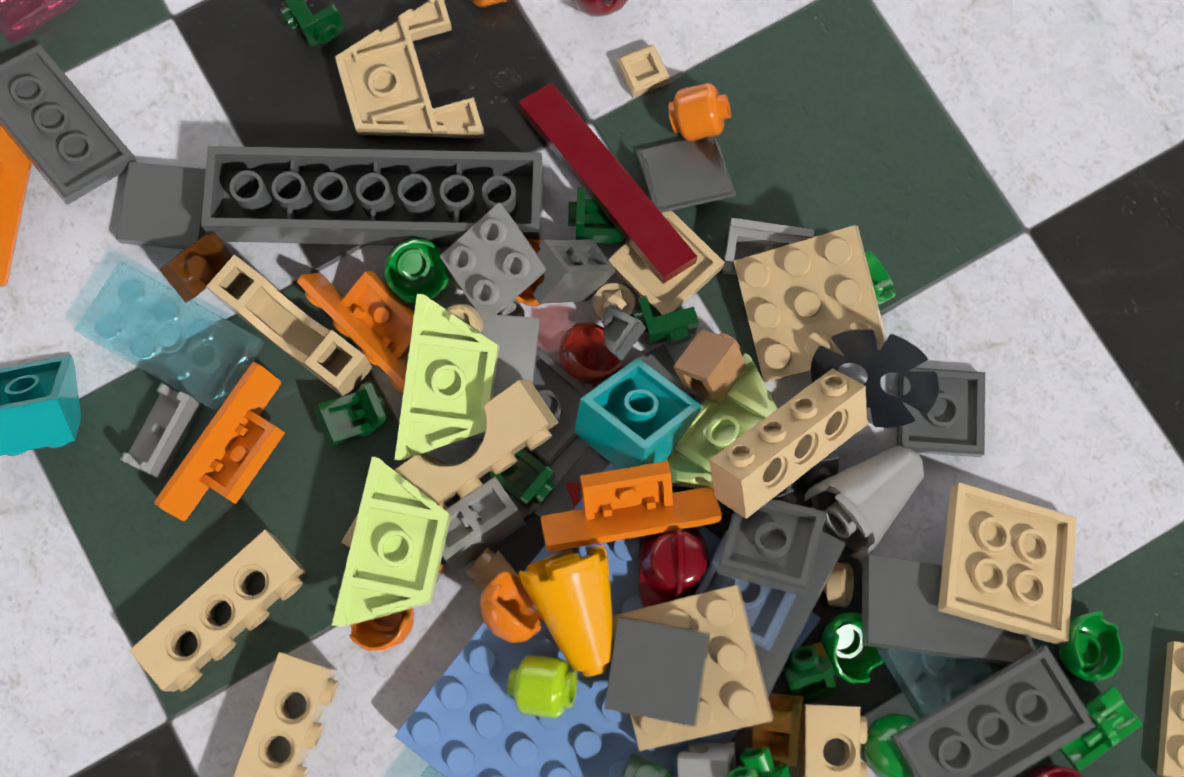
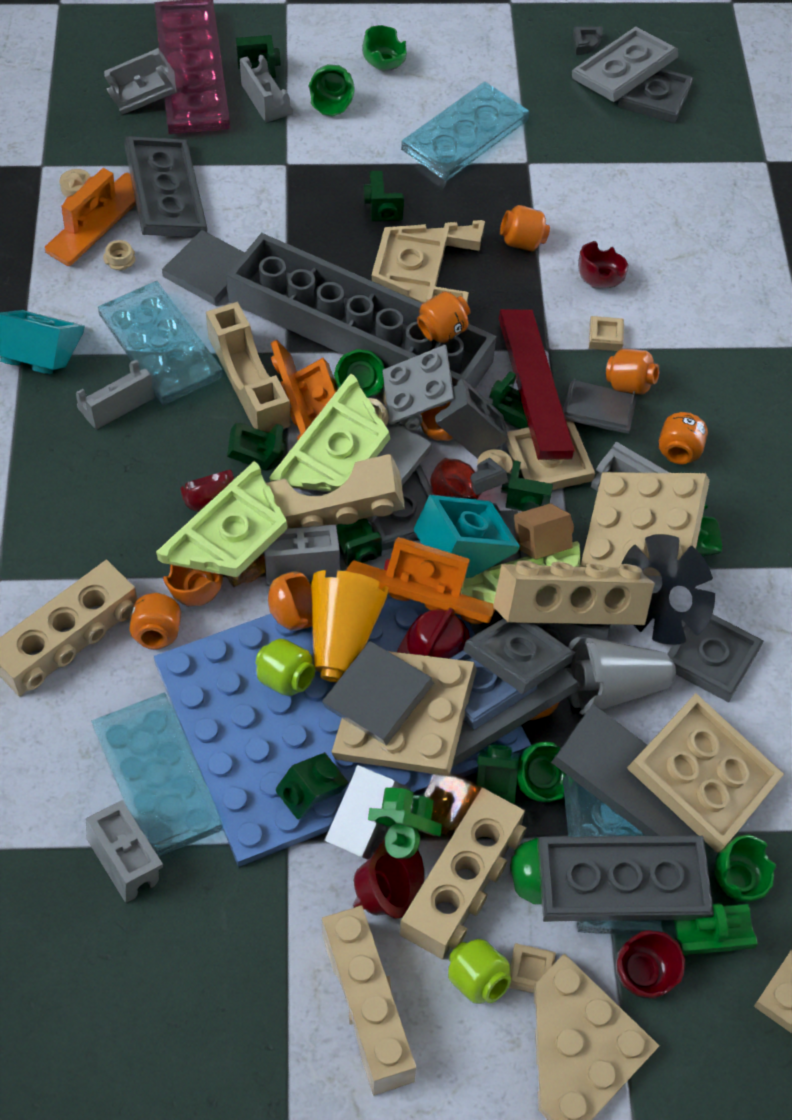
camera: 25 degrees right, 20 degrees down
tan brick [129,530,307,692] -> none
orange bracket [154,362,285,521] -> none
reddish brown bracket [159,232,232,303] -> none
tan tile [823,563,854,607] -> none
none -> tan plate [103,240,136,270]
none -> orange head [129,593,181,649]
none -> dark red hair [180,469,234,512]
none -> orange head [417,291,471,343]
none -> orange head [659,412,708,464]

